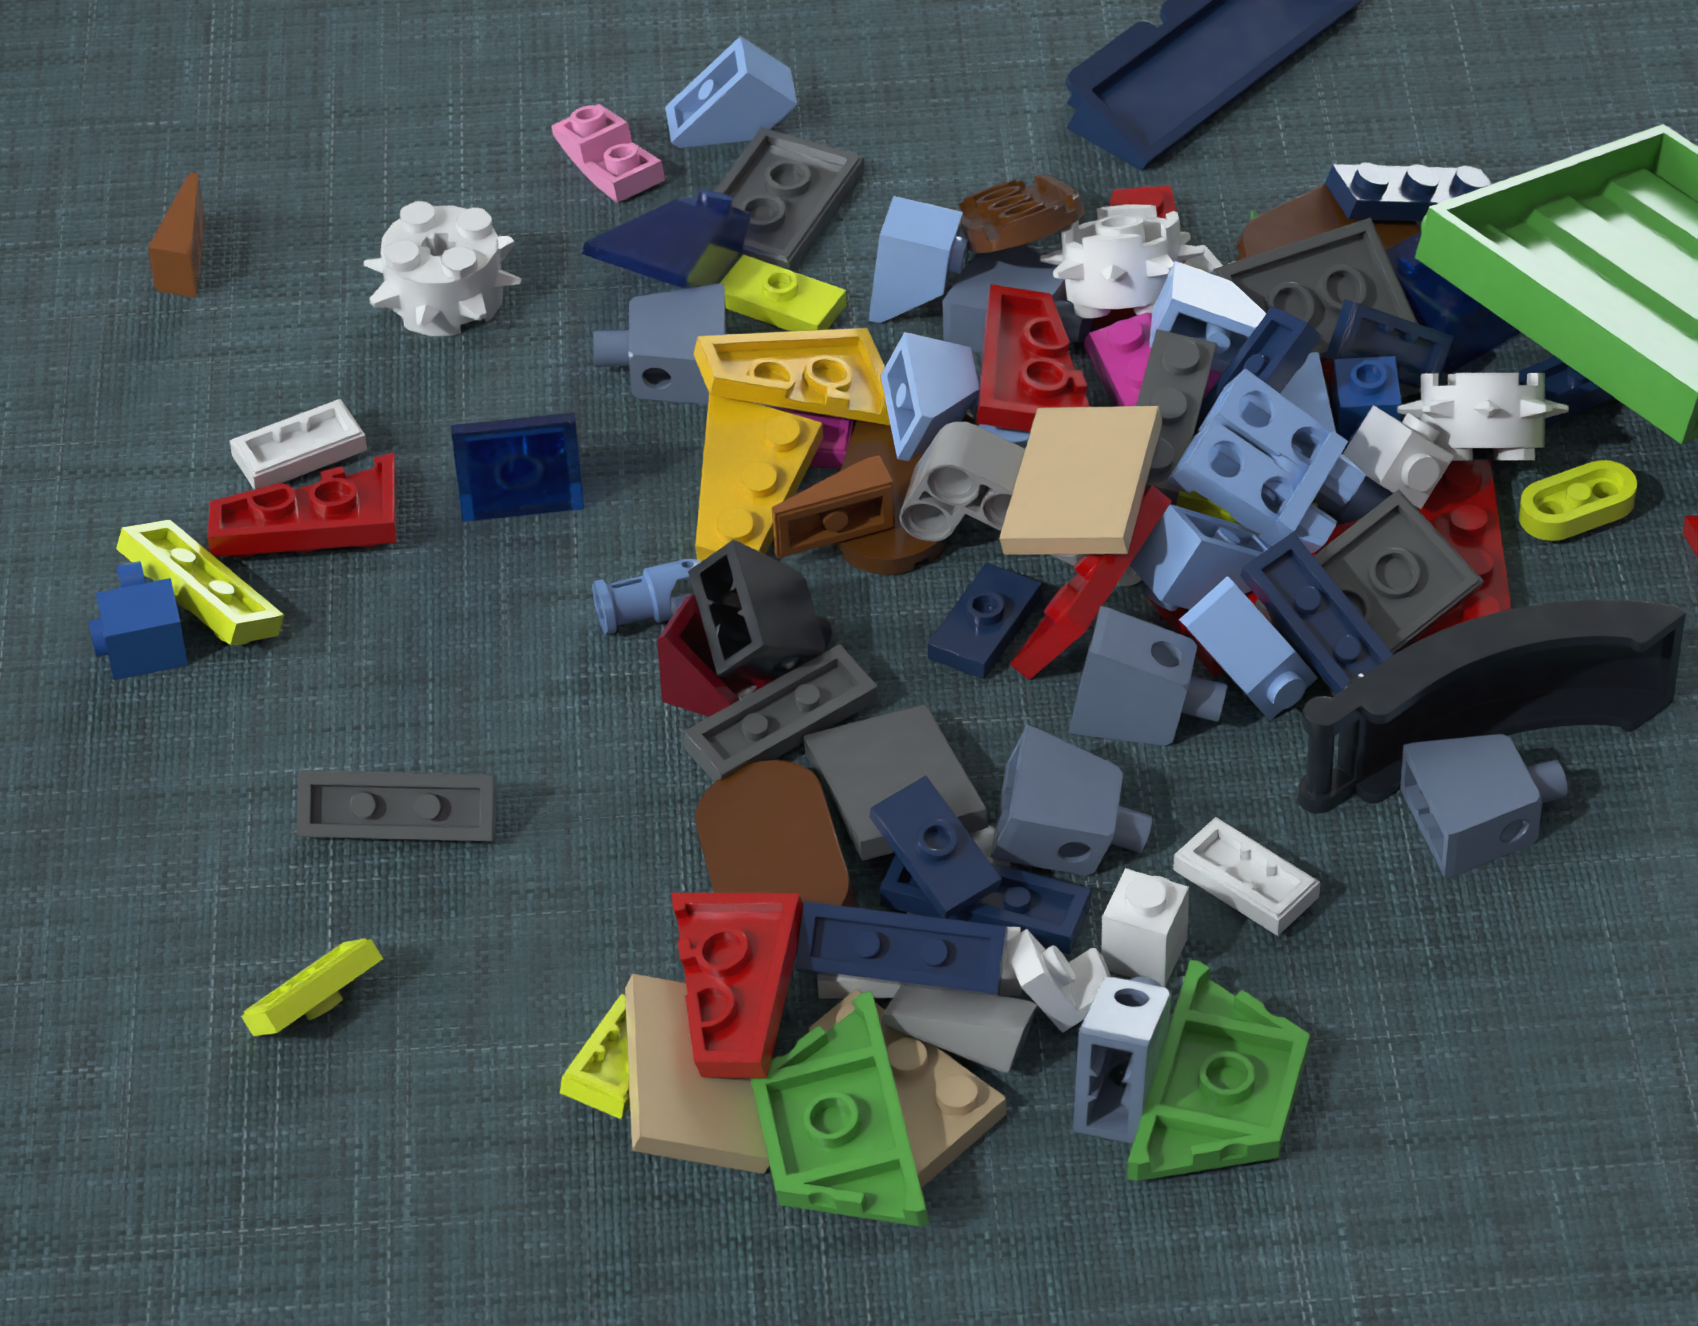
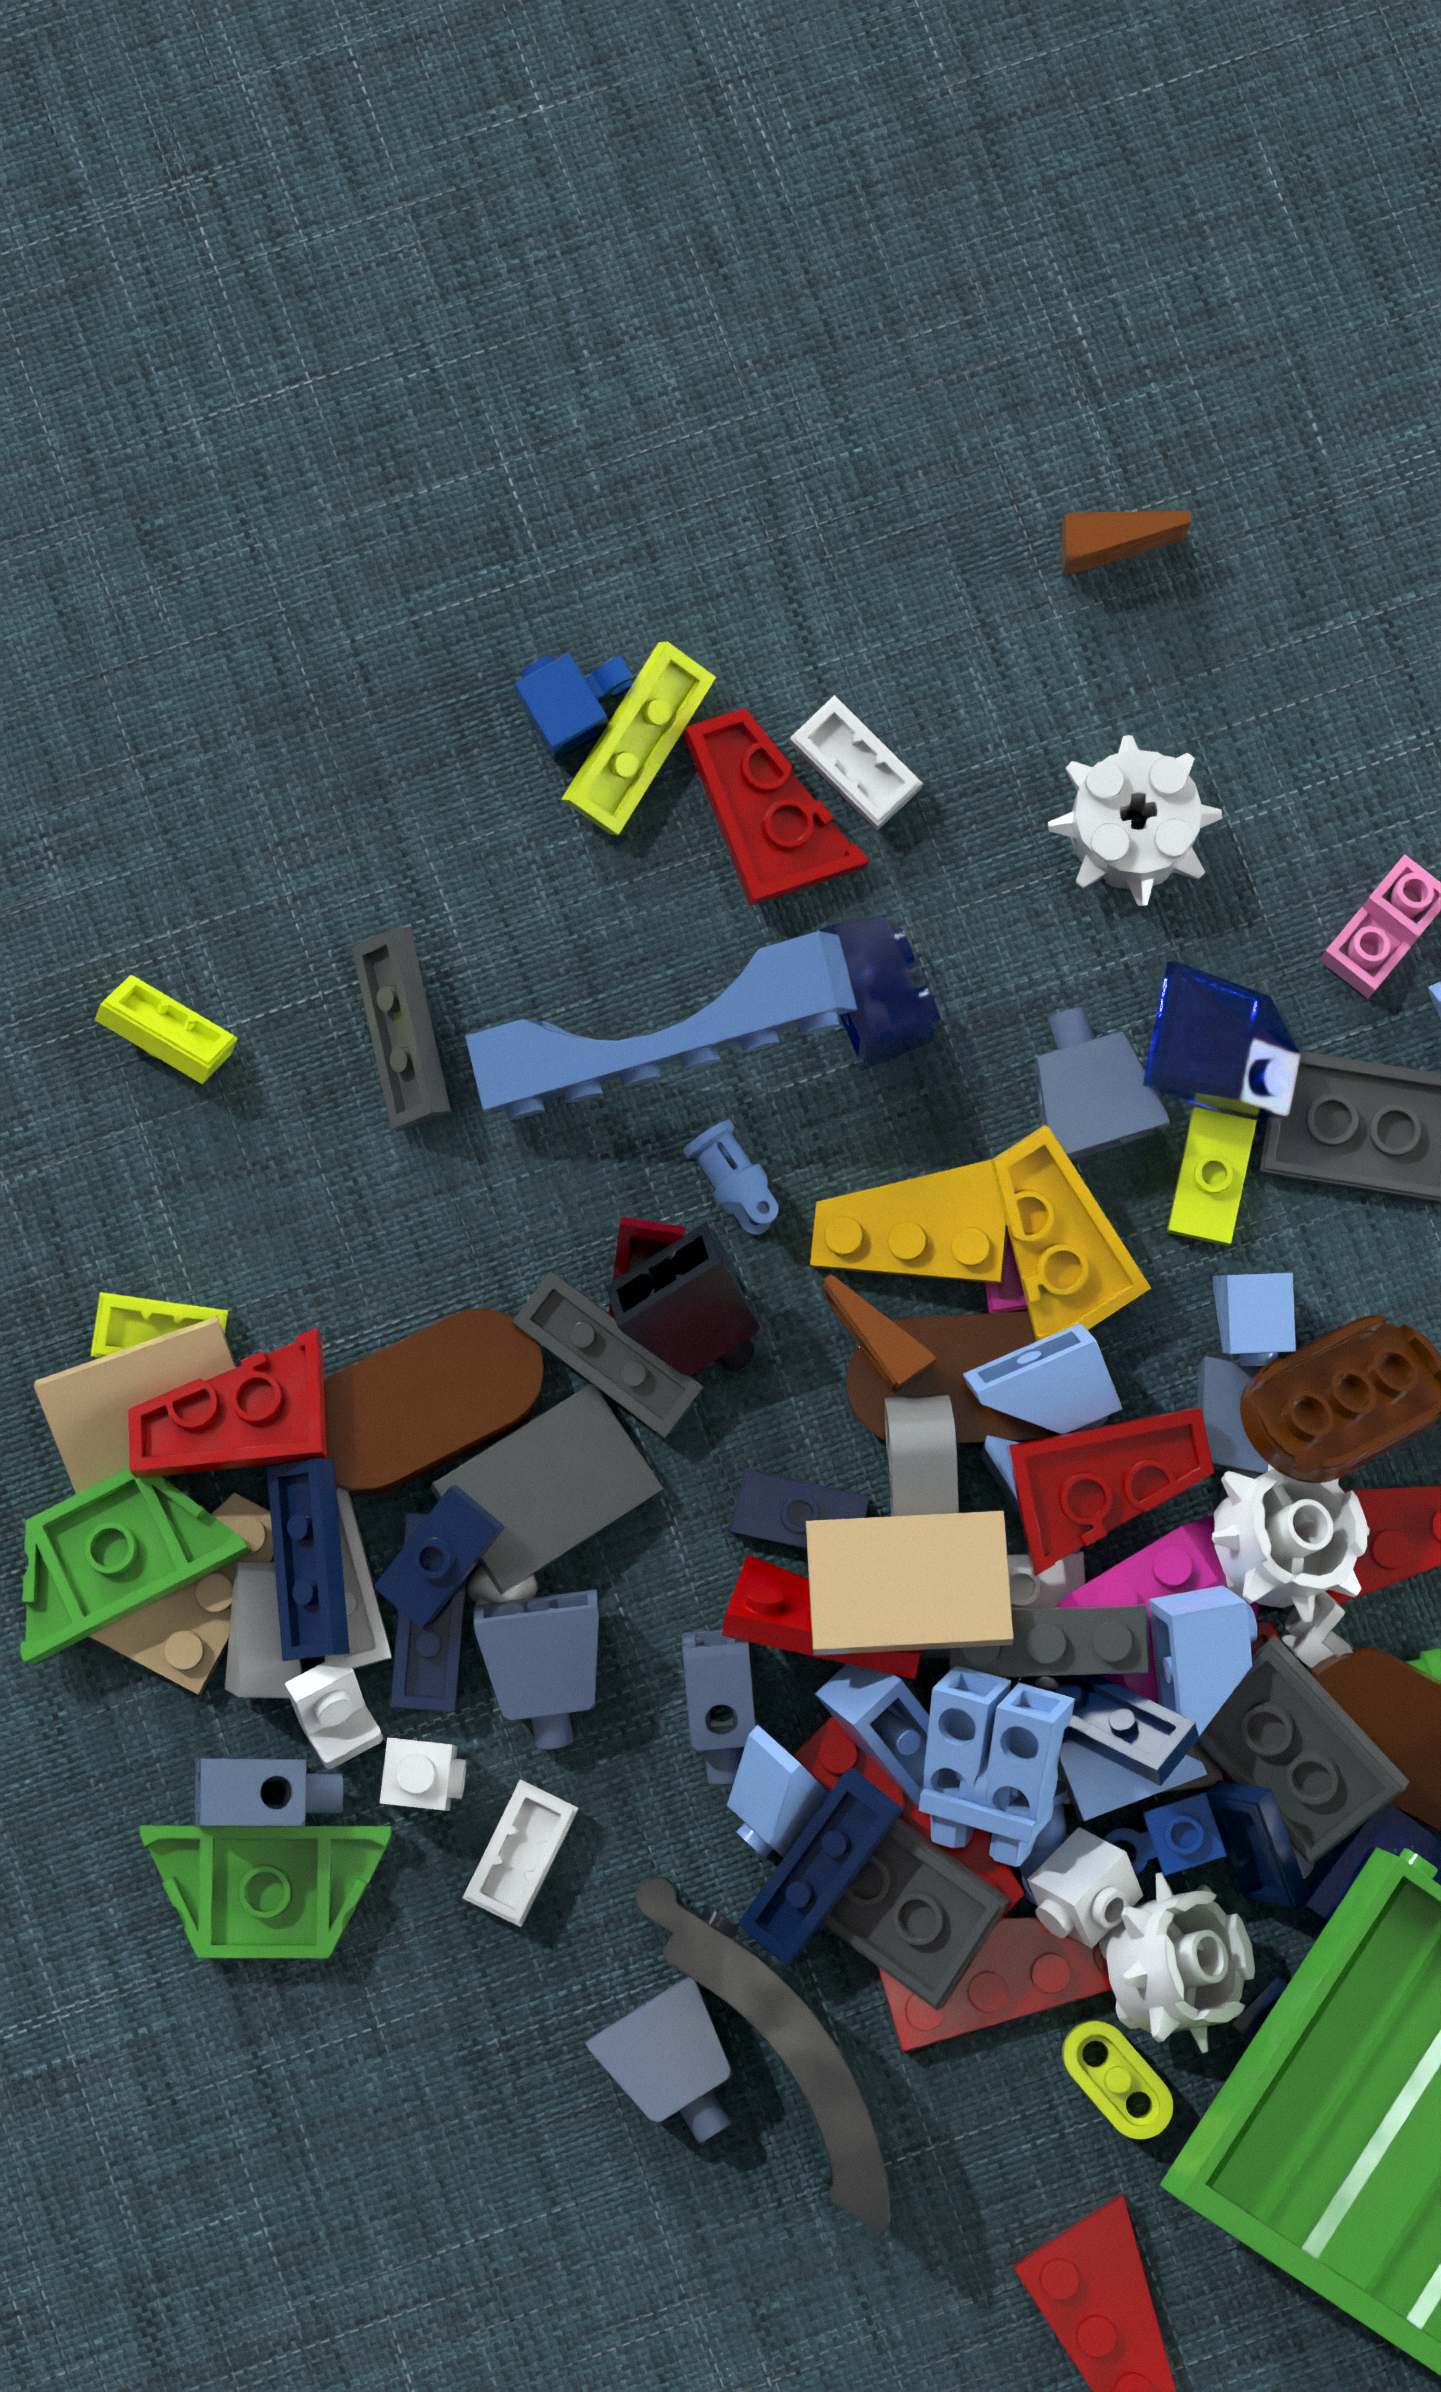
camera: 75 degrees right, 35 degrees up
none -> medium blue arch [465,931,857,1120]

